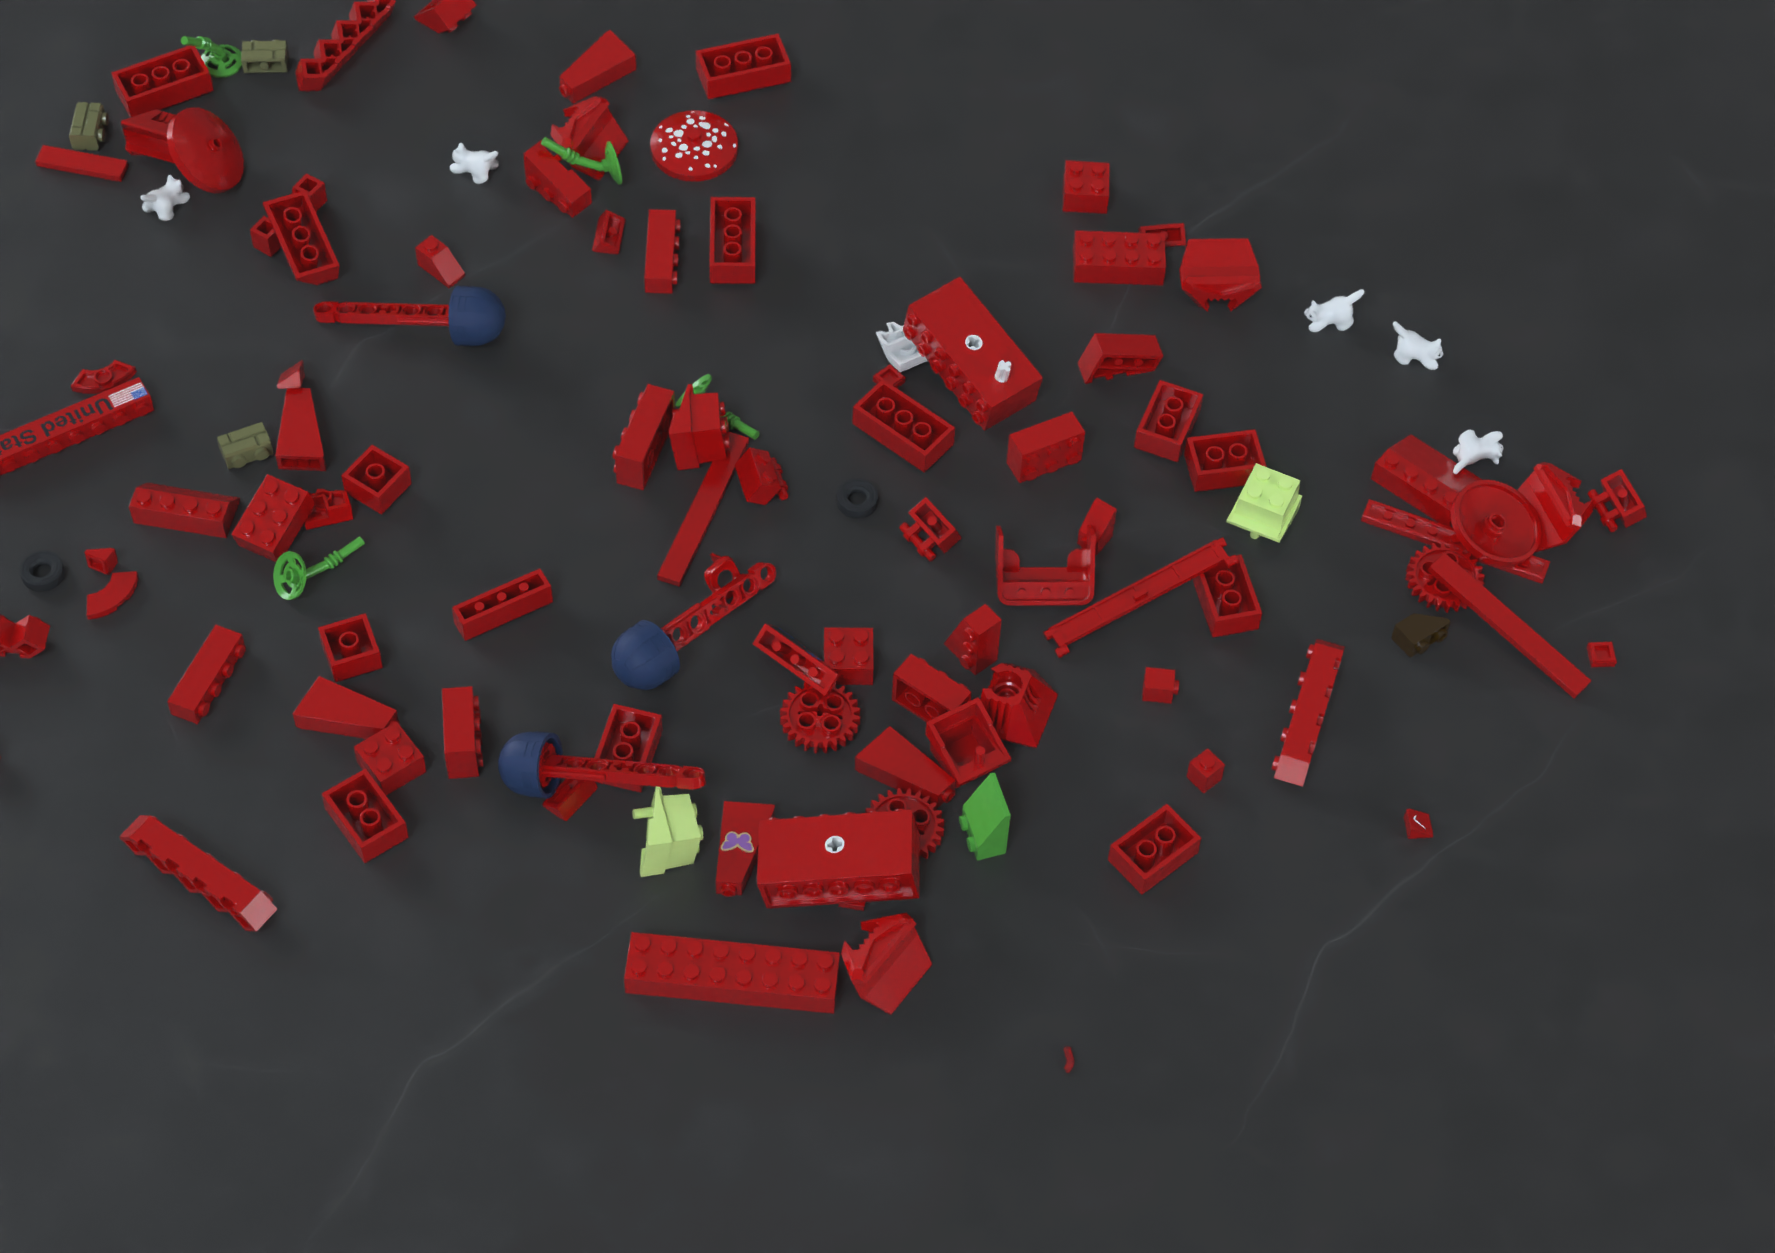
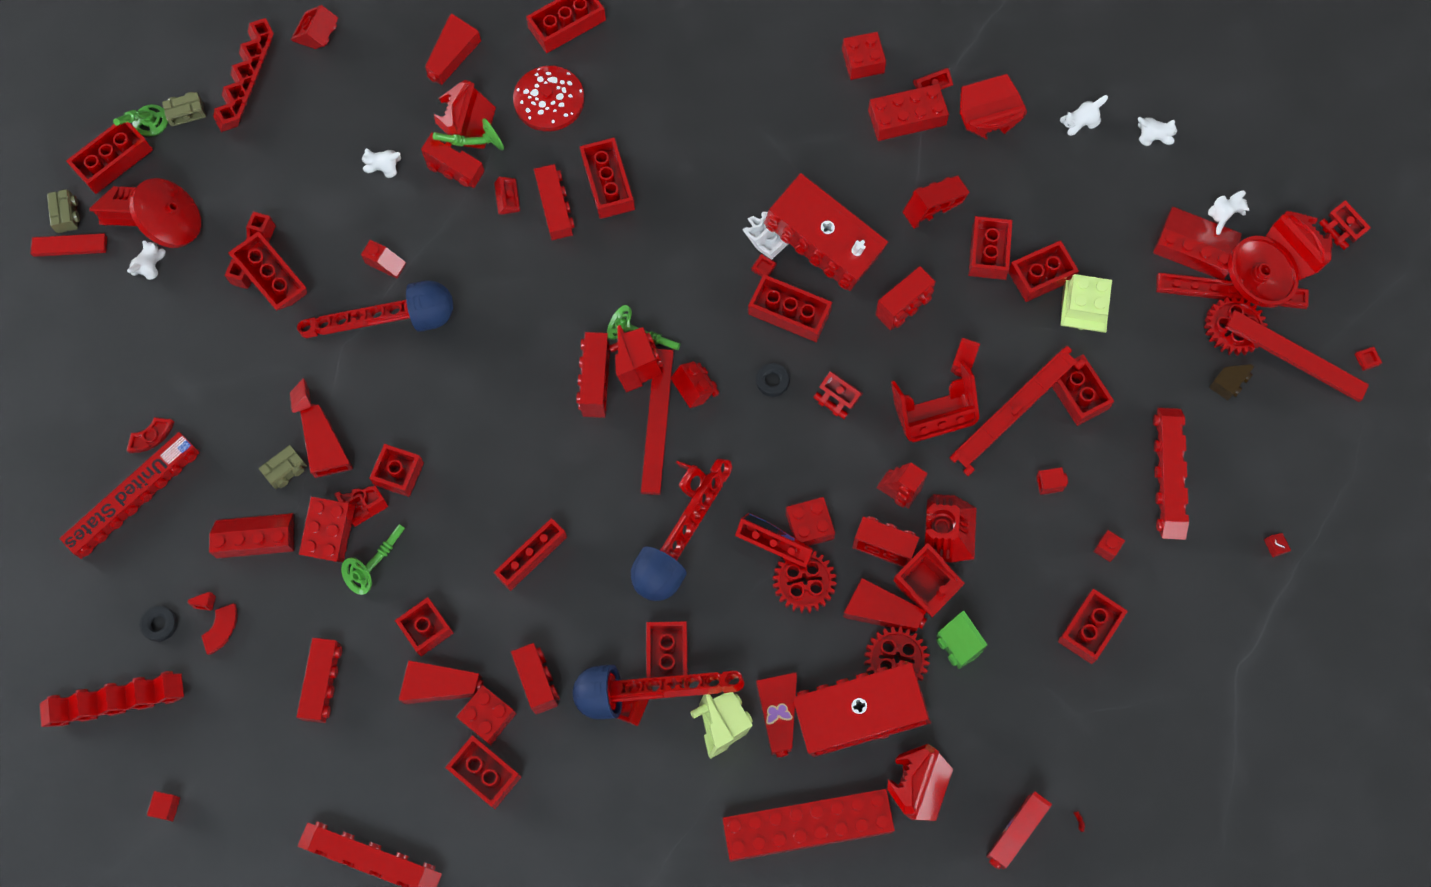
camera: 10 degrees left, 15 degrees up
none -> red slope [986,791,1052,869]

